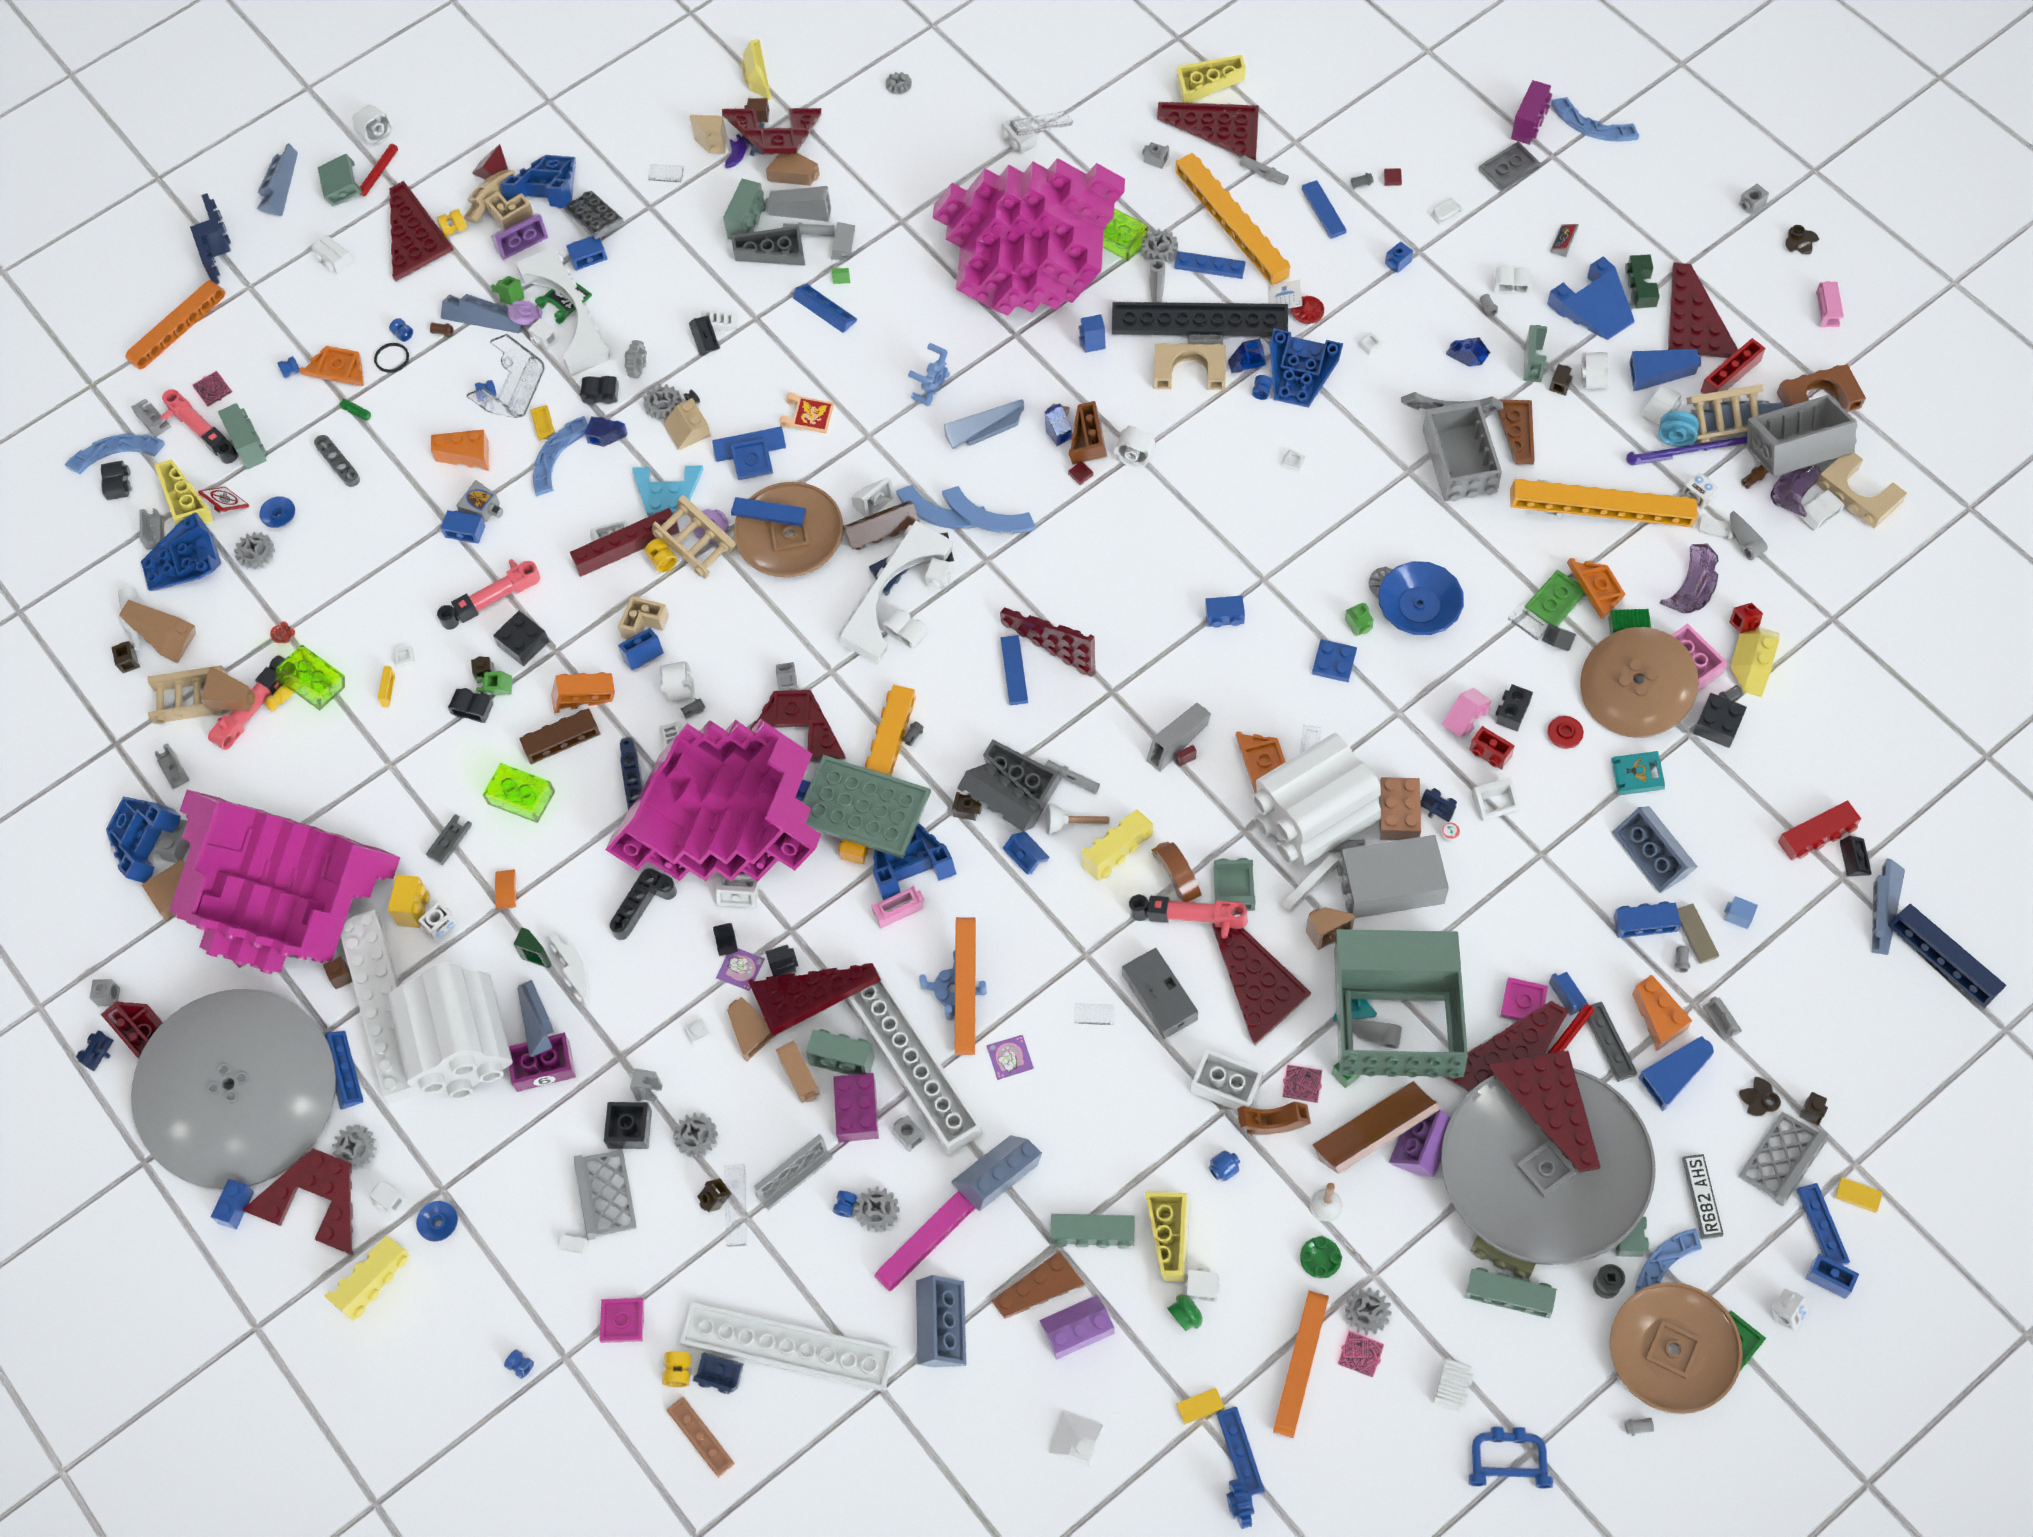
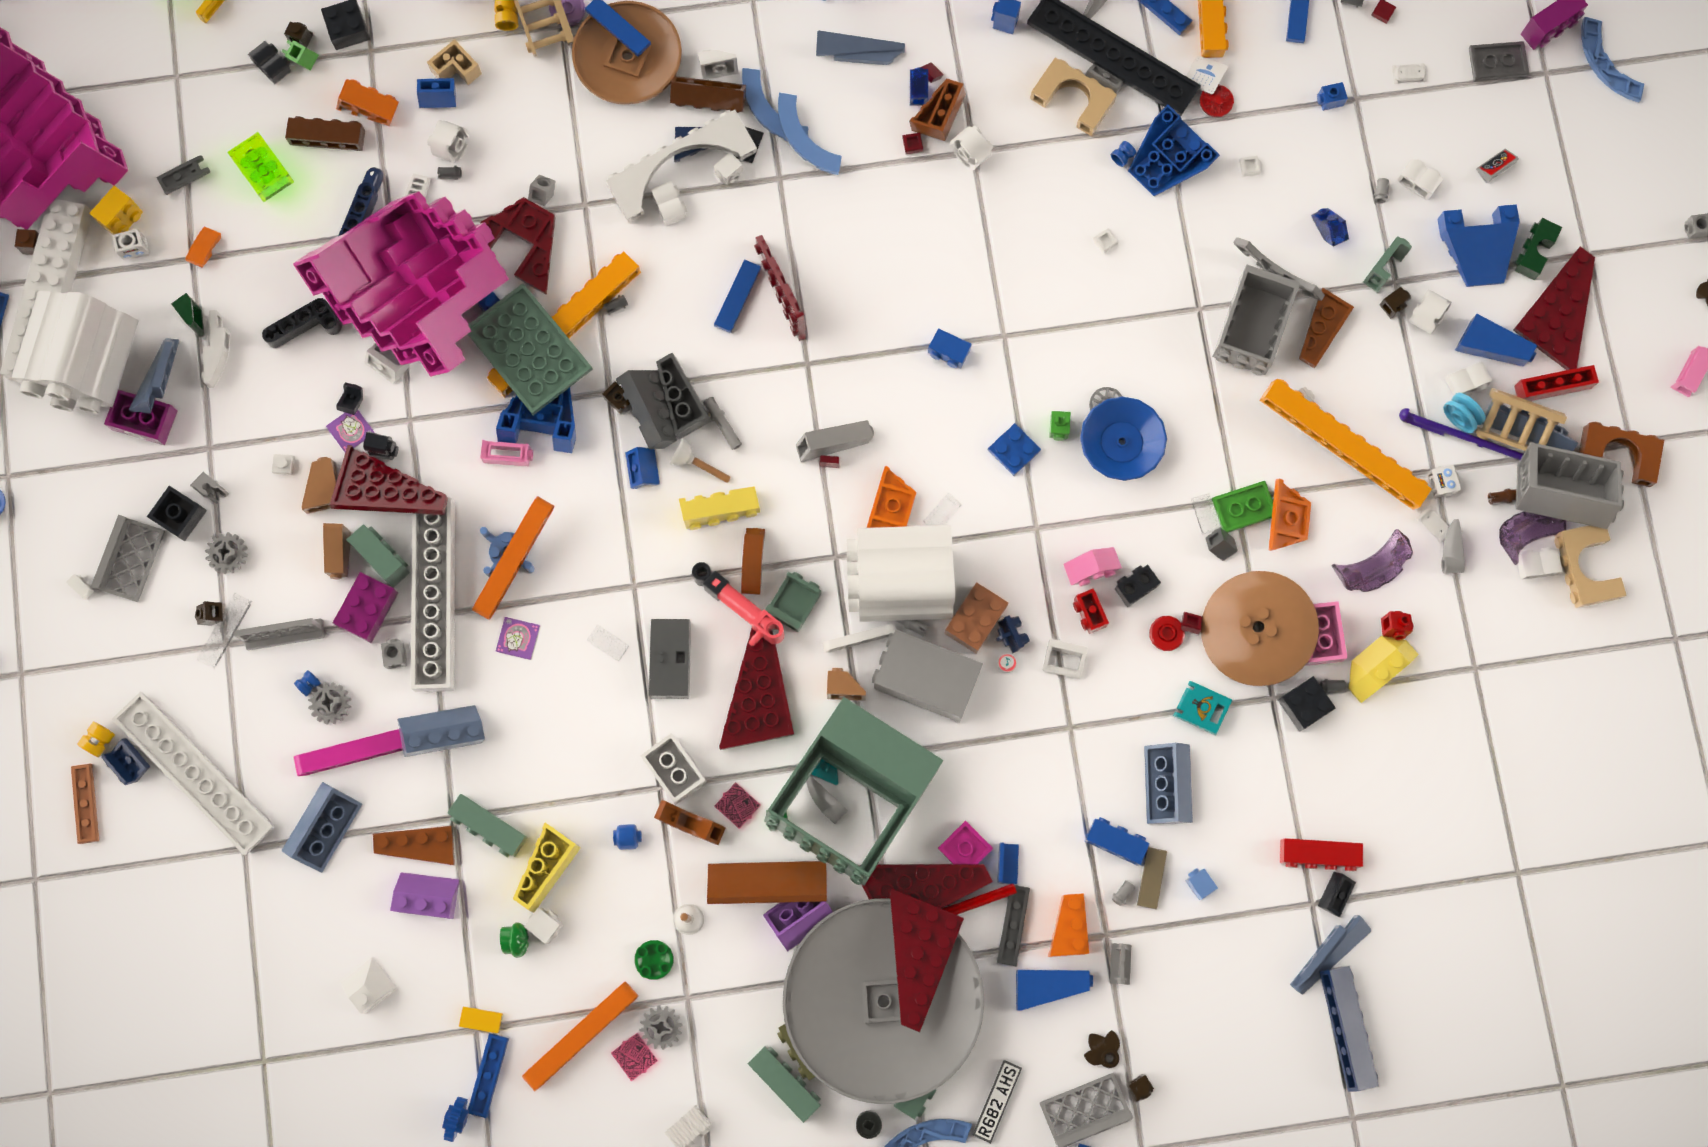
camera: 25 degrees right, 15 degrees up
dark pink plate [599,1298,645,1343] -> none
clear blue slope [1227,338,1266,373] -> none
green brick [1608,608,1651,635] -> none
none -> dark red tile [1180,611,1203,635]

